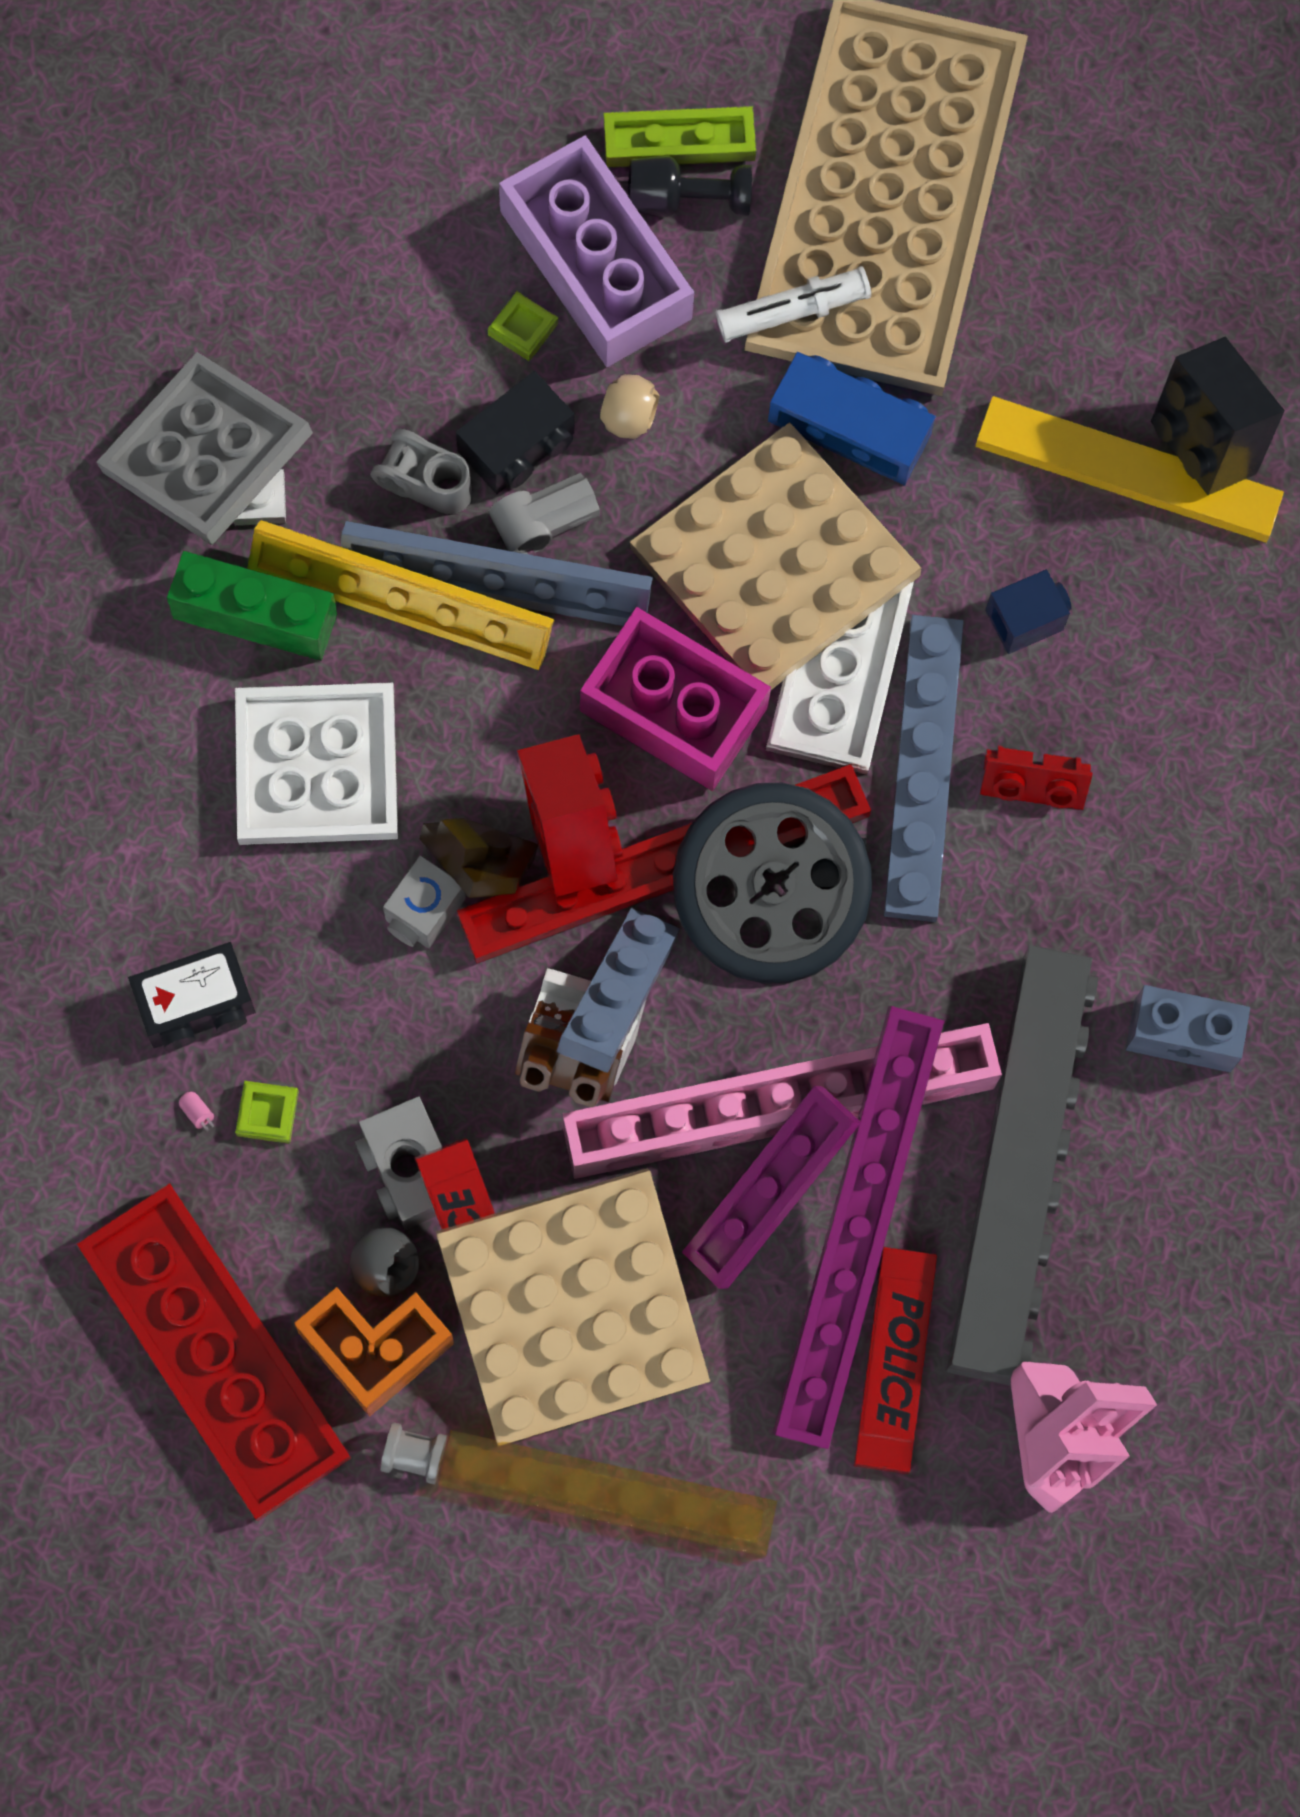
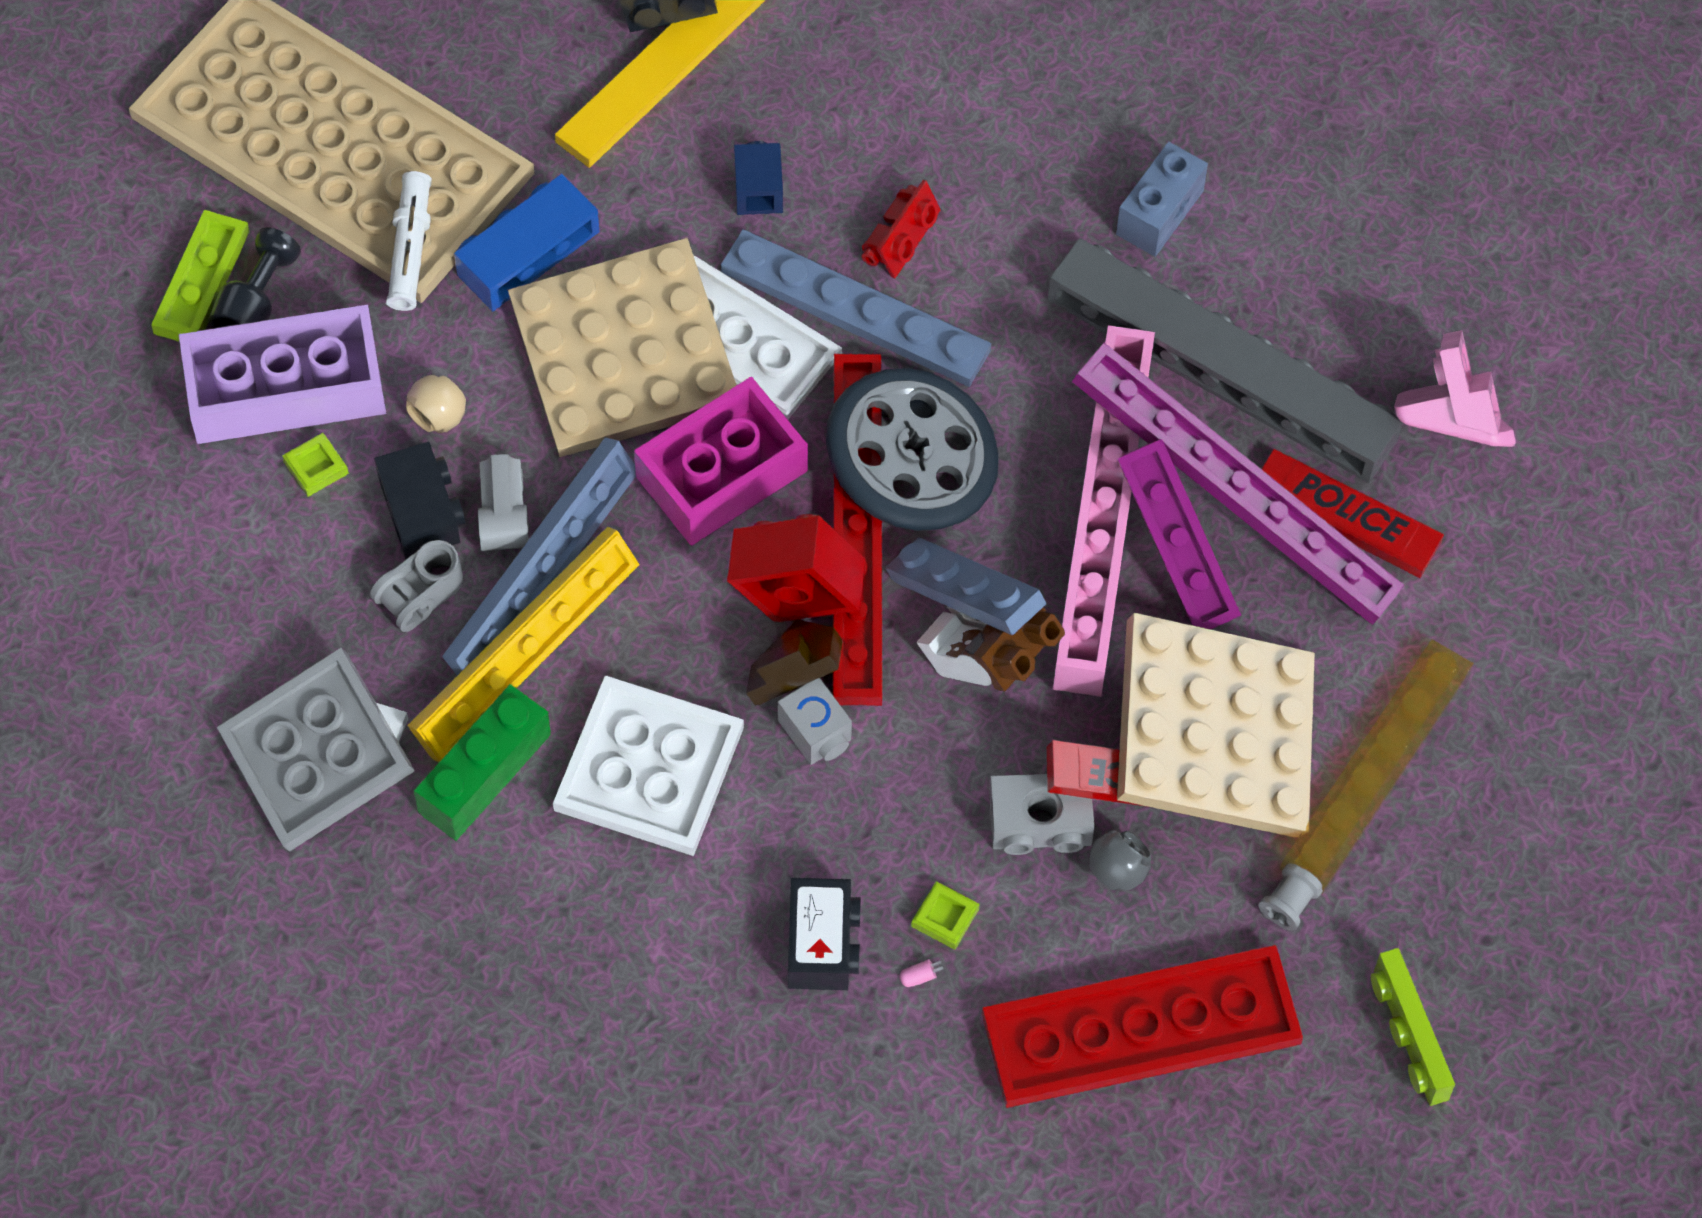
camera: 65 degrees left, 10 degrees down
orange brick [294,1287,454,1417] -> none
none -> lime plate [1371,948,1455,1106]

